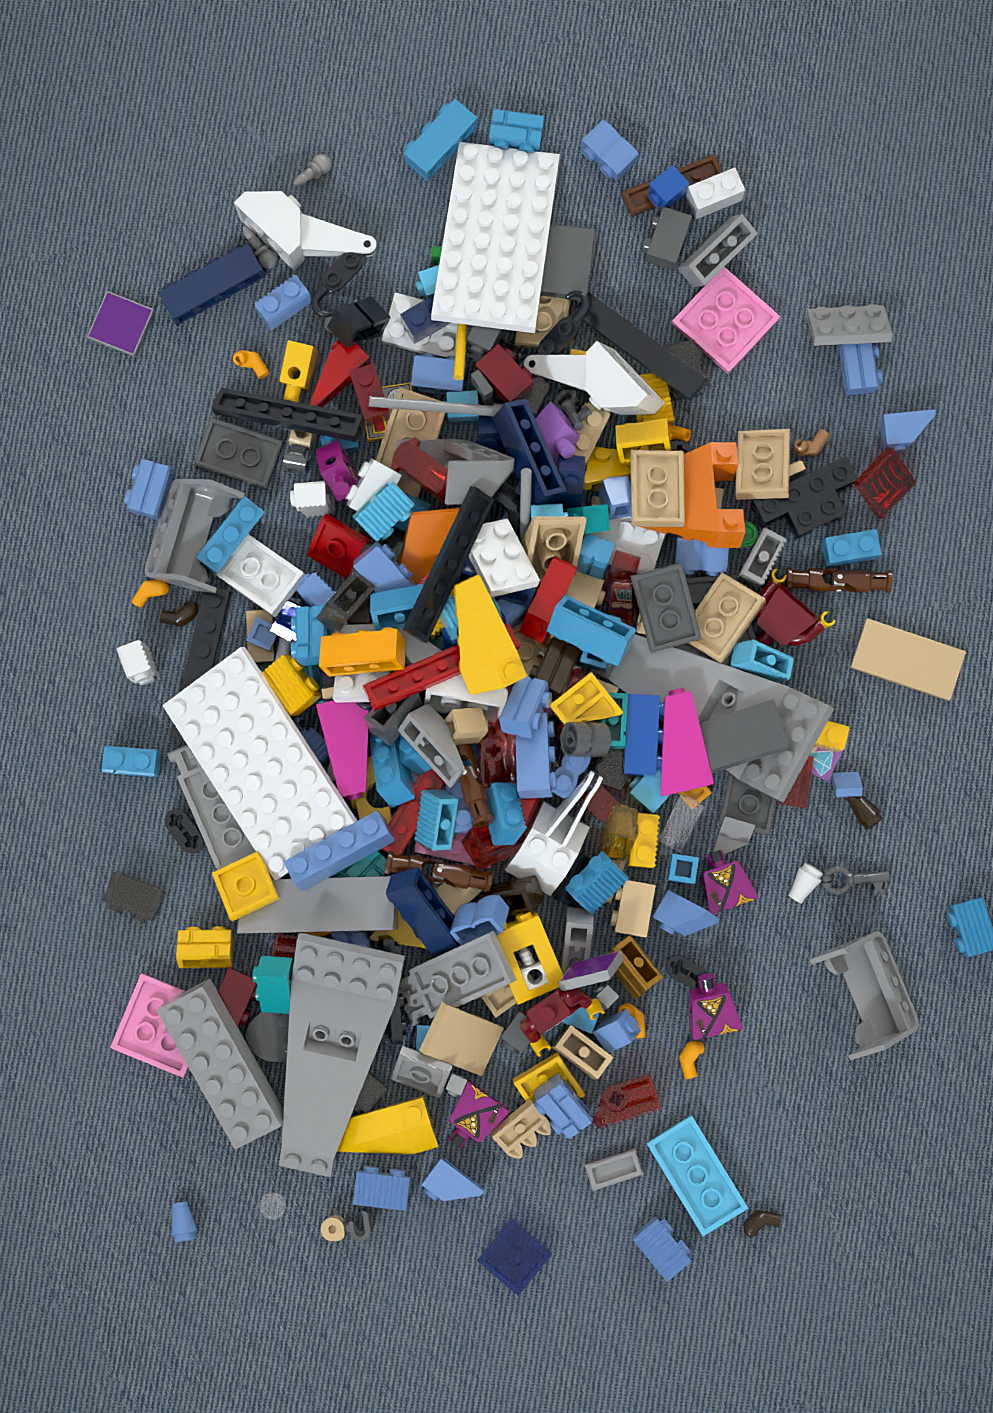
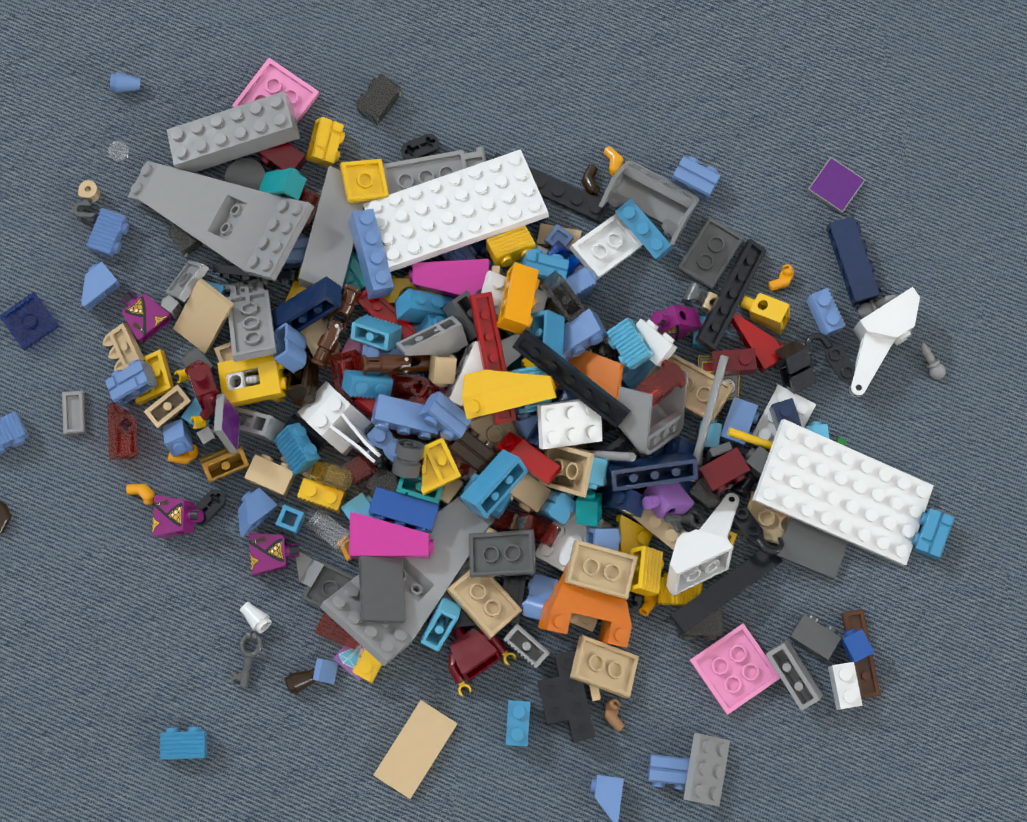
camera: 100 degrees right, 5 degrees down
dark azure brick [102,746,161,778] -> none
white brick [117,640,159,685] -> none
white brick [290,481,336,518] -> none
red tile [306,513,370,579] -> none
yellow wedge [337,1095,439,1154] -> none
dark azure brick [404,99,478,182] -> none
medium blue brick [581,120,639,181] -> none
medium azure plate [646,1115,748,1236] -> none
green plate [741,521,758,548] -> none
reddish brown piece [785,568,892,593] -> none
light grey windscreen [810,931,919,1060] -> none
clear red tile [853,446,917,519] -> none

